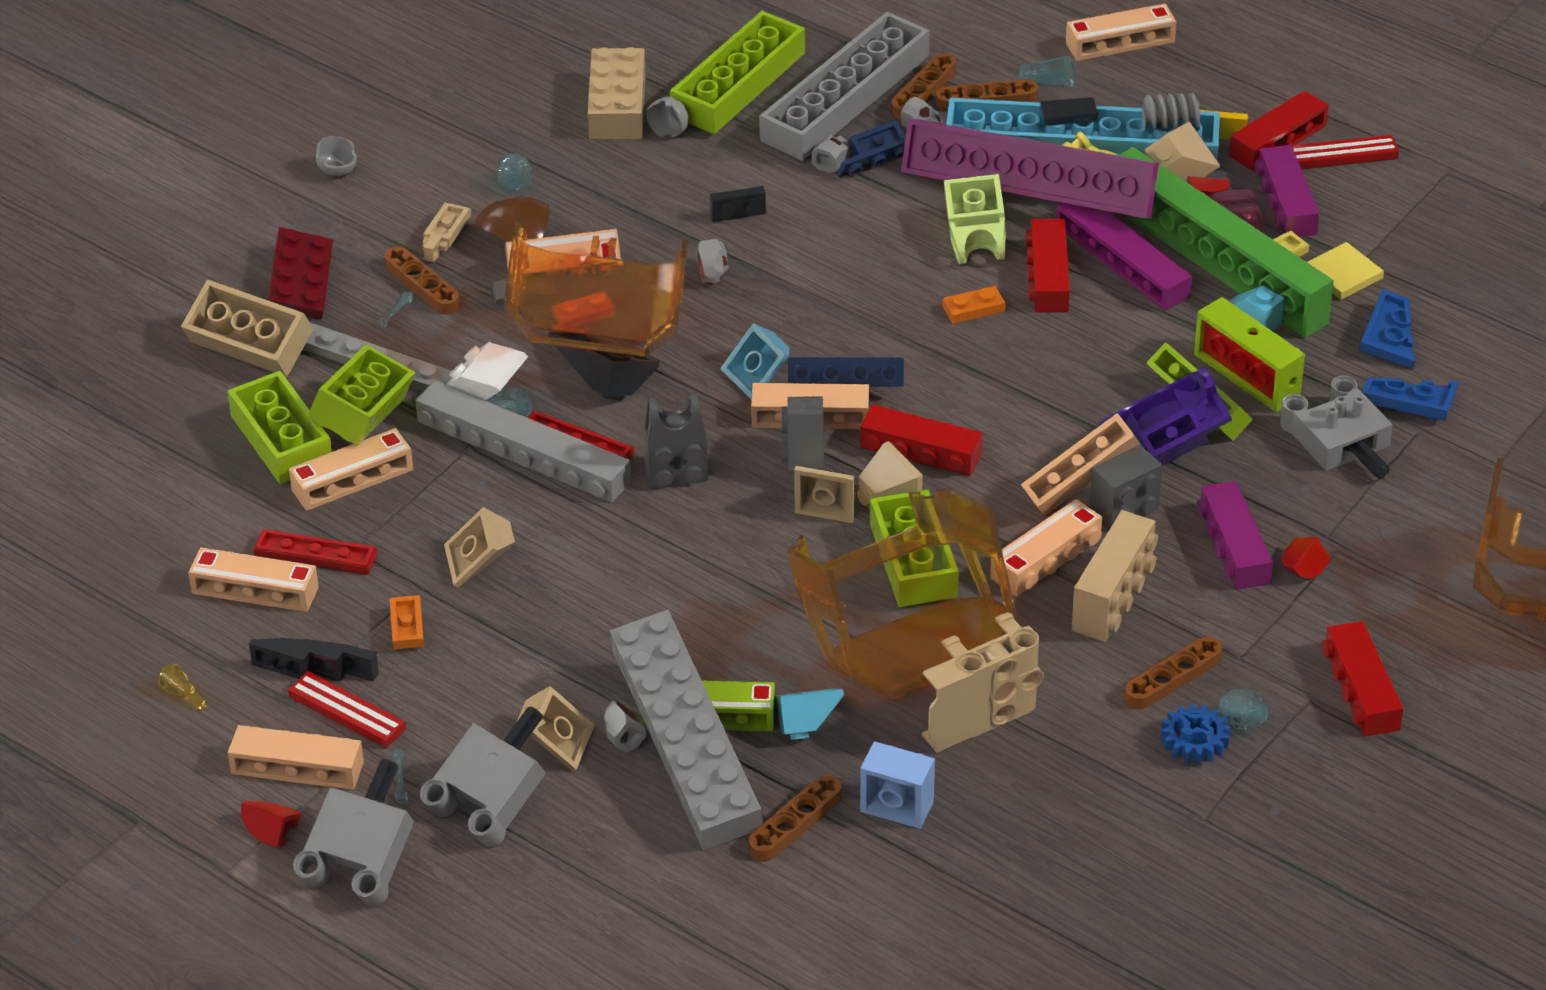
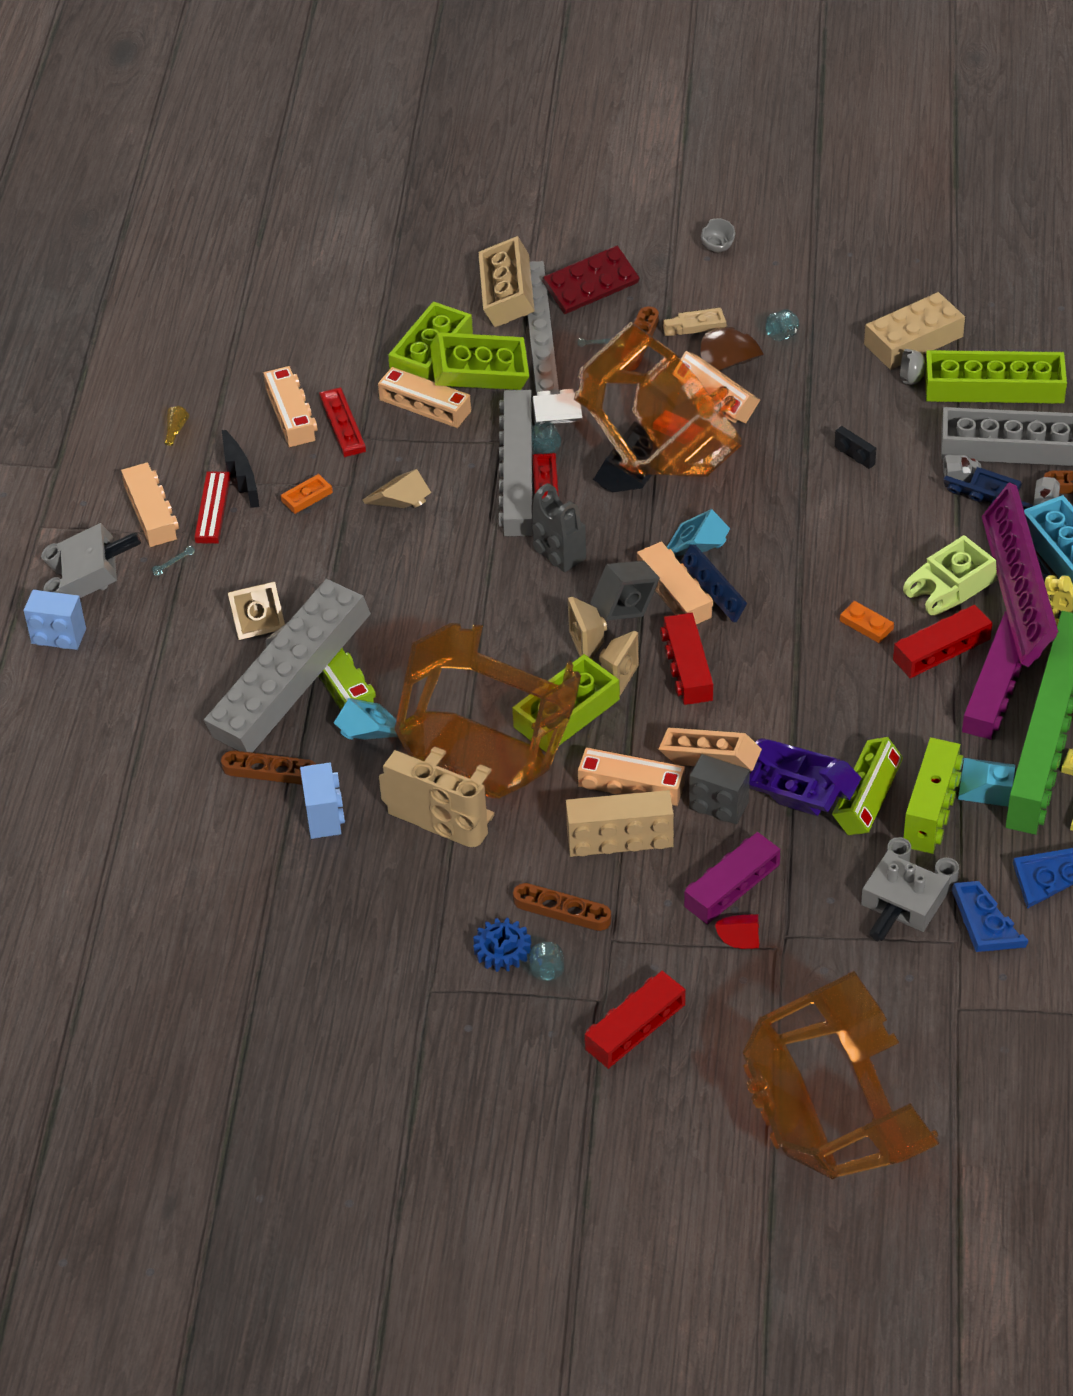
camera: 60 degrees right, 5 degrees up
red brick [241,801,301,848] -> none
light grey piece [420,706,546,847] -> none
light grey rock [696,239,729,284] -> none
none -> light blue brick [24,590,86,650]

